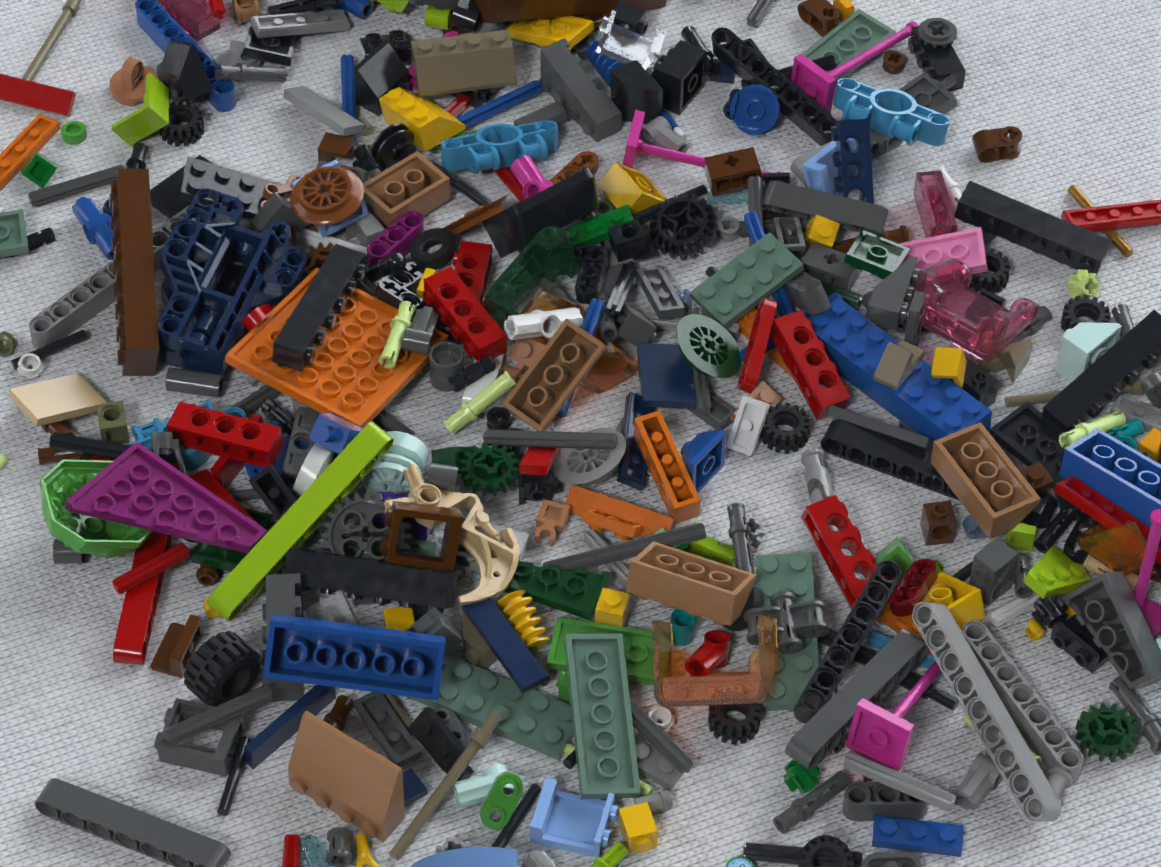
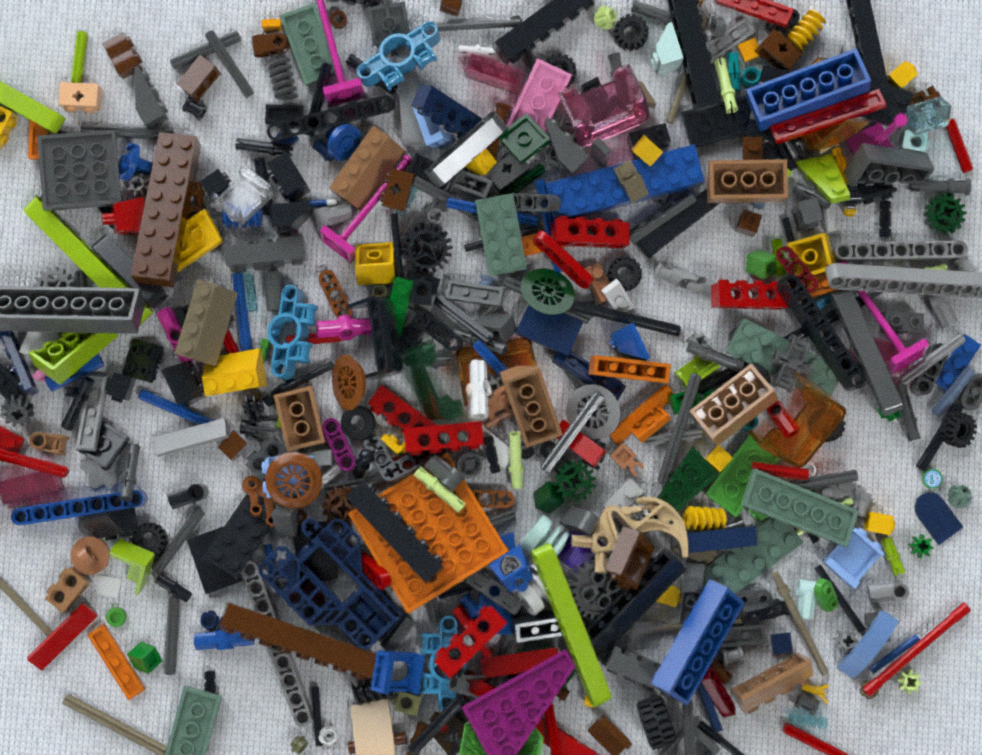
camera: 60 degrees left, 35 degrees up
none -> medium nougat brick [45,567,92,613]
none -> white sticker [95,575,121,598]
none -> black brick [106,372,136,403]
none -> dark grey axle [152,508,205,574]
none -> black piece [168,483,209,510]
none -> clear light blue axle [243,274,258,312]
none -> dark grey piece [268,58,298,100]
none -> medium nougat slope [329,126,406,211]
none -> black piece [351,678,393,706]
none -> blue panel [371,650,425,695]
none -> dark grey piece [436,19,521,32]
none -> dark orange beam [471,490,514,508]
none -> black axle [571,300,681,336]
none -> dark red beam [701,666,736,718]
none -> light grey bush [721,646,744,666]
none -> red axle [751,462,809,480]
none -> black axle [879,200,891,238]
none -> dark grey brick [879,311,925,335]
none -> sand blue axle [931,367,975,417]

